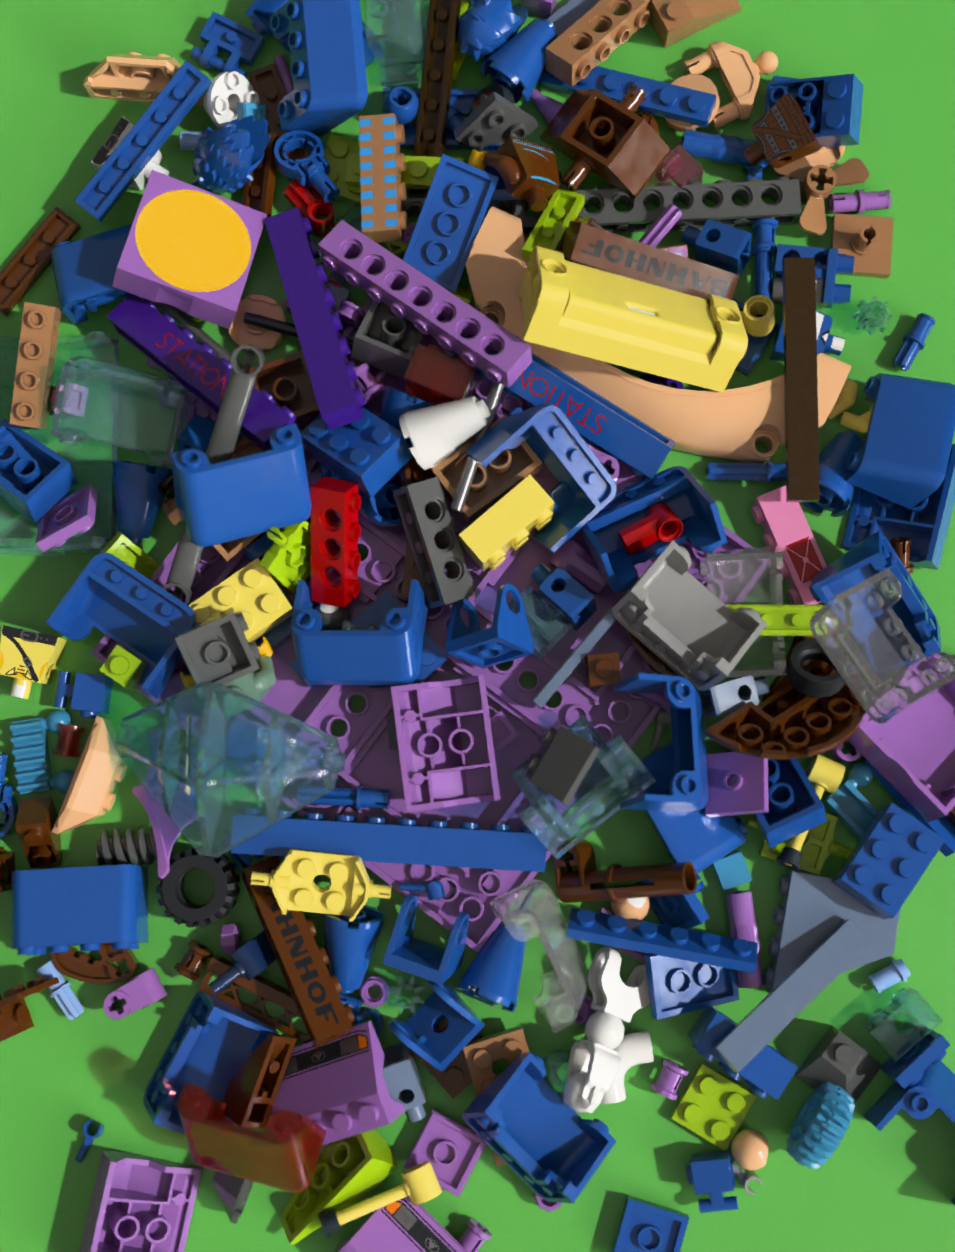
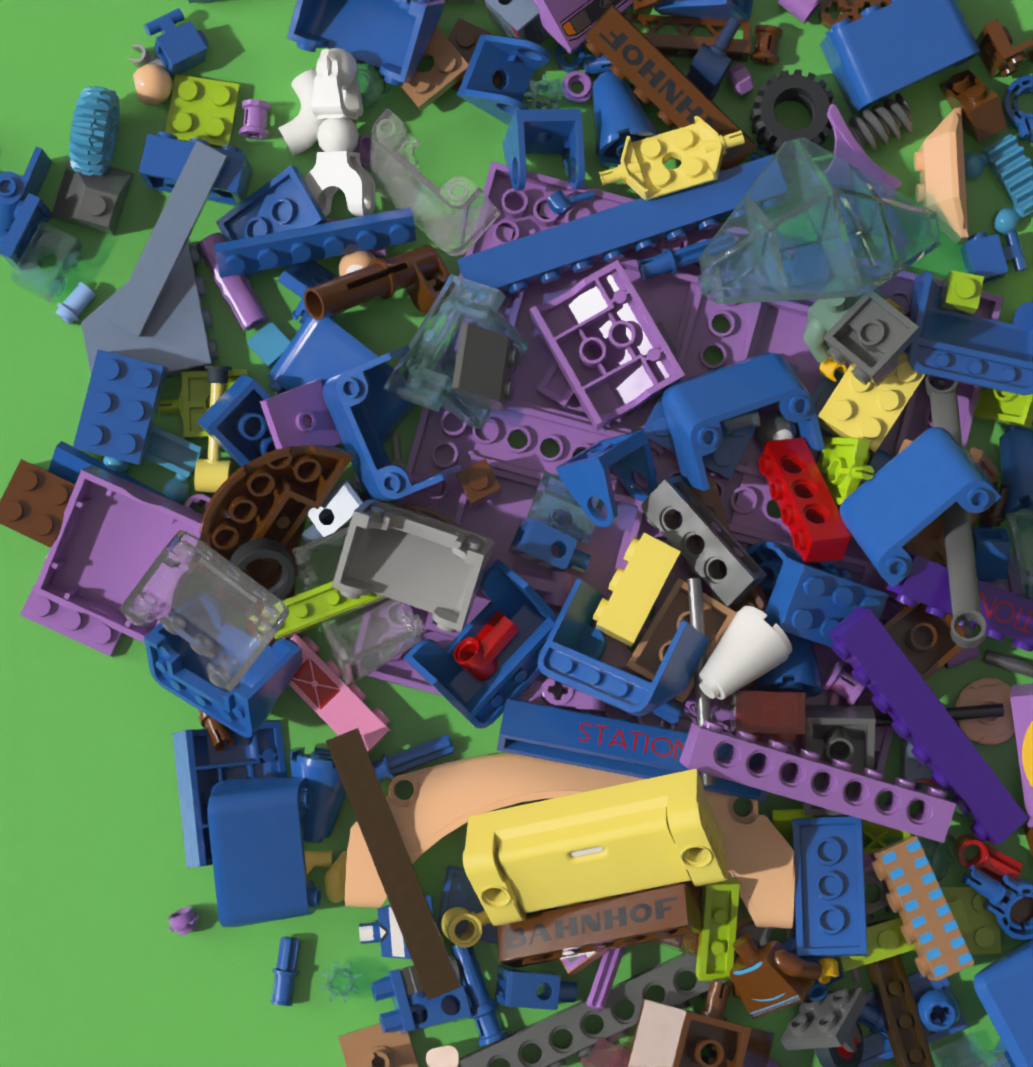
camera: 155 degrees right, 0 degrees up
clear red bush [52,723,85,758] -> none
medium lavender bush [337,300,365,328] -> none
blue cone [456,920,527,1012] -> none
sand blue tile [532,607,616,709] -> none

